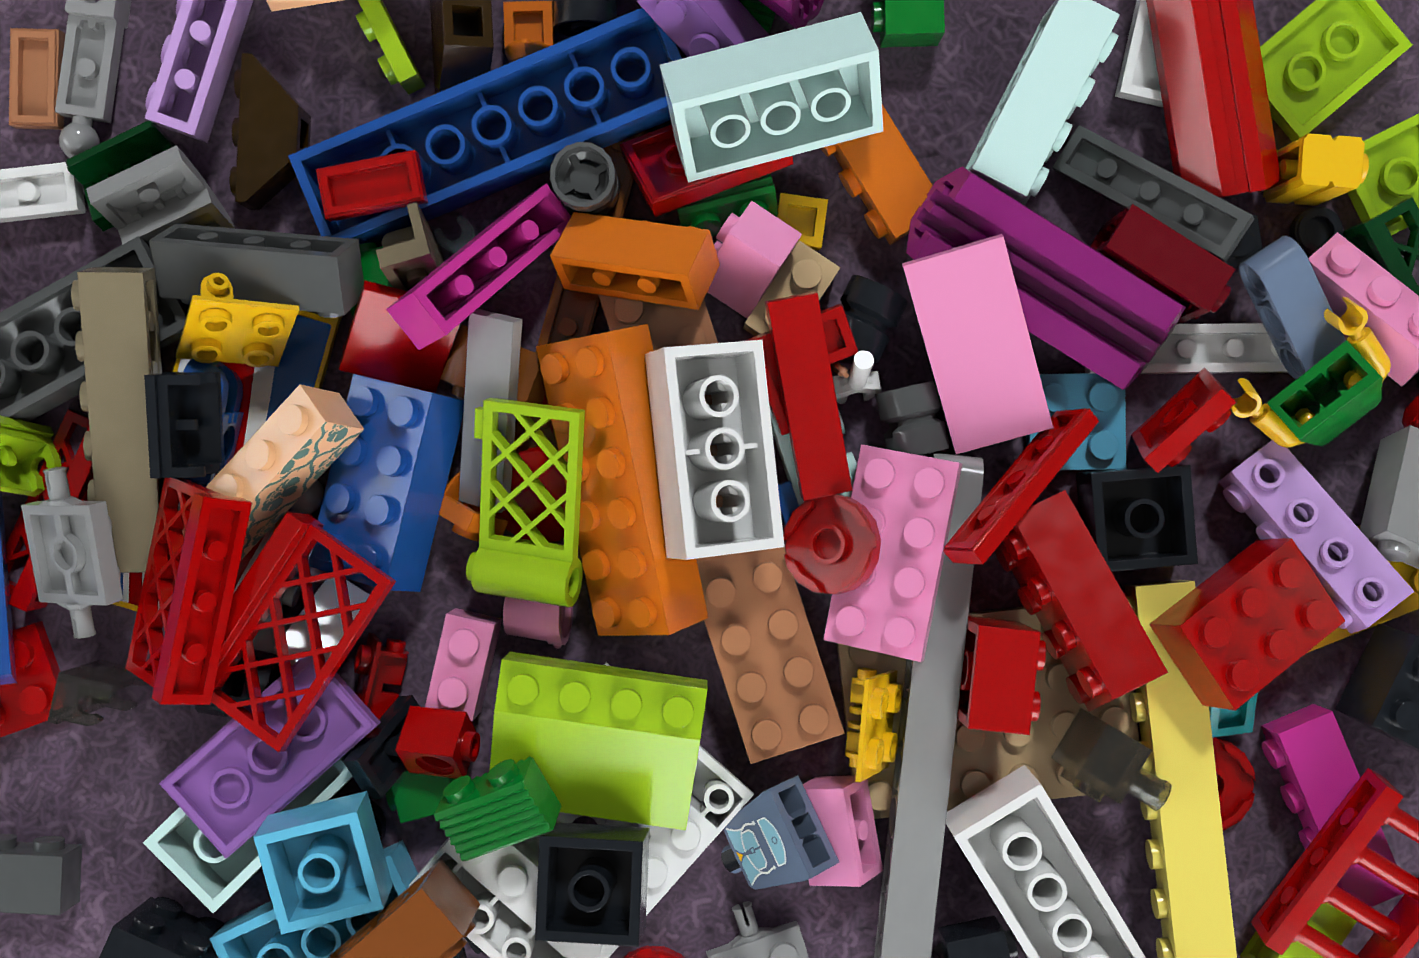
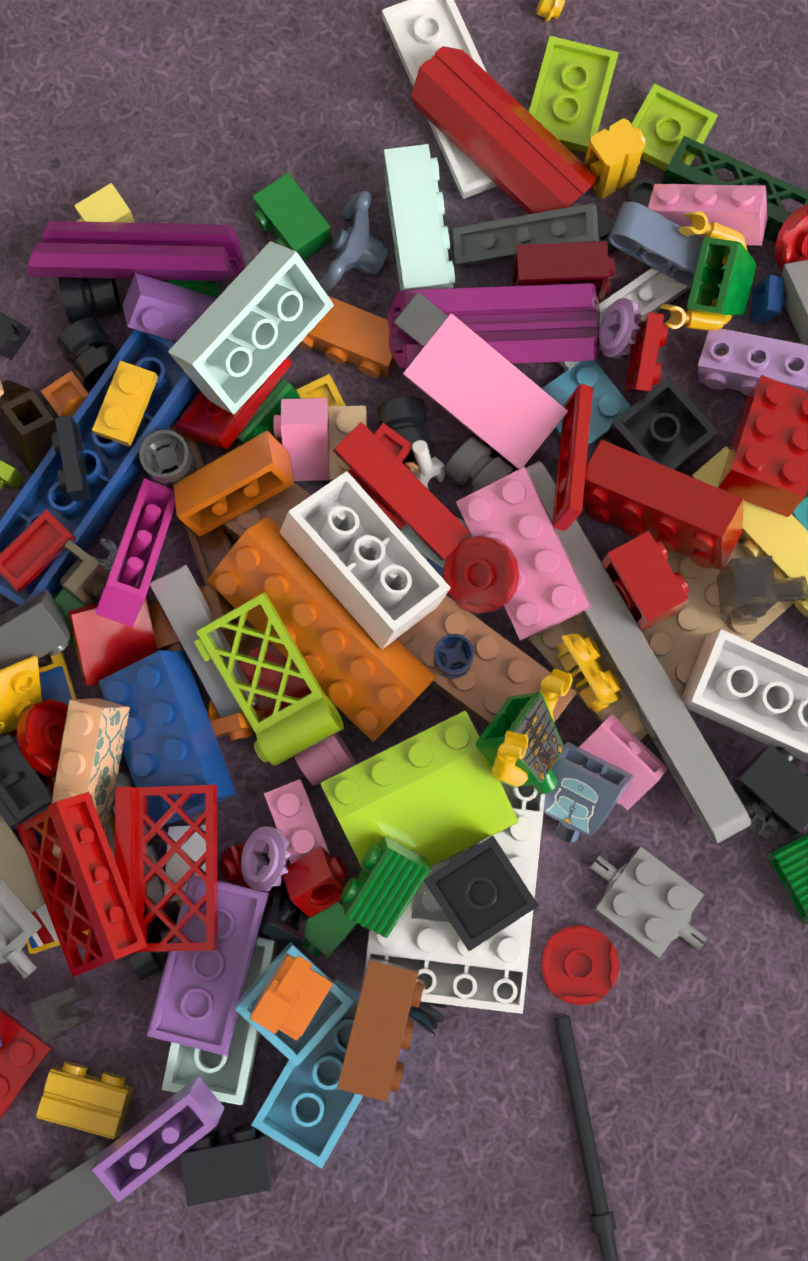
camera: 35 degrees left, 10 degrees down
none -> red tile [17,699,68,778]
none -> yellow brick [36,1061,134,1139]
none -> black plate [52,415,91,502]
none -> yellow plate [92,361,158,447]
none -> medium lavender brick [92,1076,224,1203]
none -> lavender gear [241,826,292,891]
none -> orange piece [249,953,333,1041]
none -> sand blue piece [316,191,388,292]
none -> dark grey tile [393,292,448,348]
none -> dark blue wheel [434,634,474,679]
none -> torso [475,668,572,794]
none -> lavender gear [599,298,641,359]
none -> blue plate [750,275,785,324]

